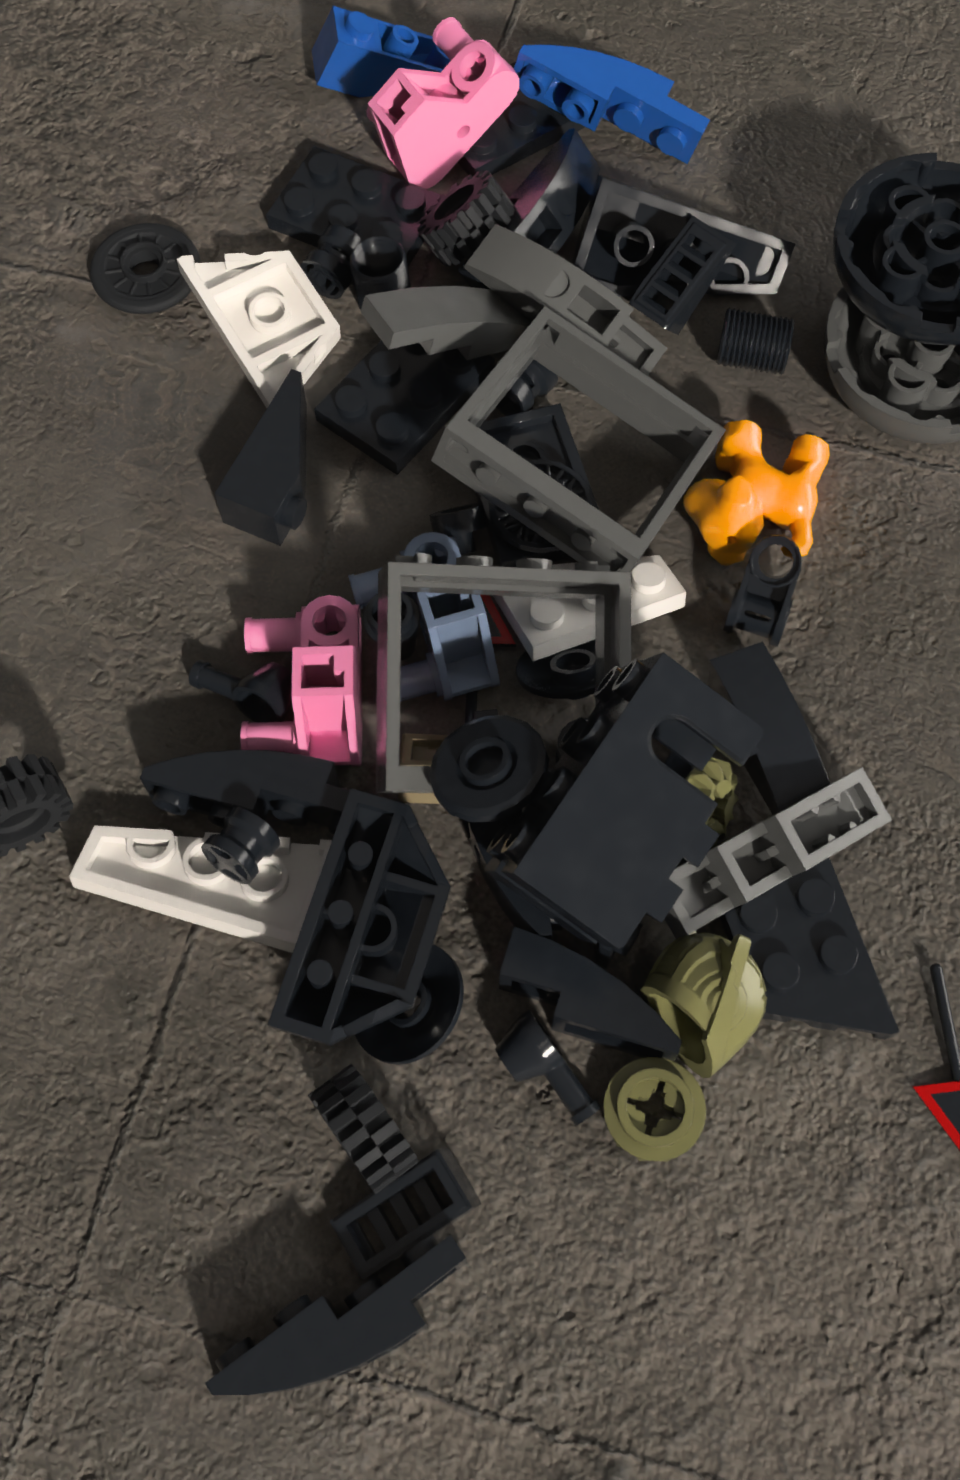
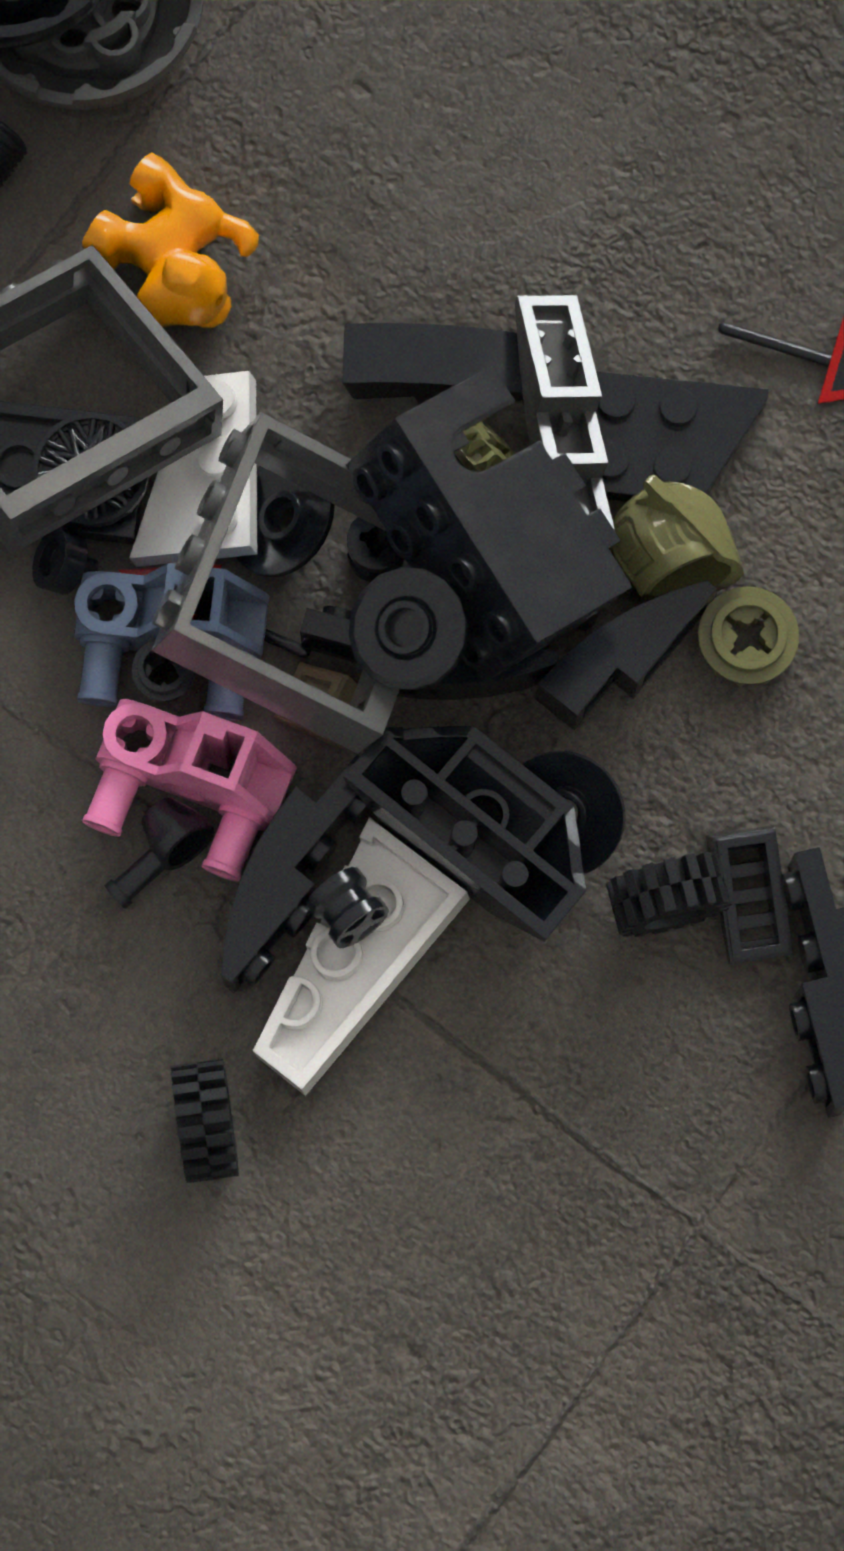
camera: 70 degrees left, 10 degrees up
black bar [495,1010,601,1126] -> none
black piece [723,534,802,647] -> none

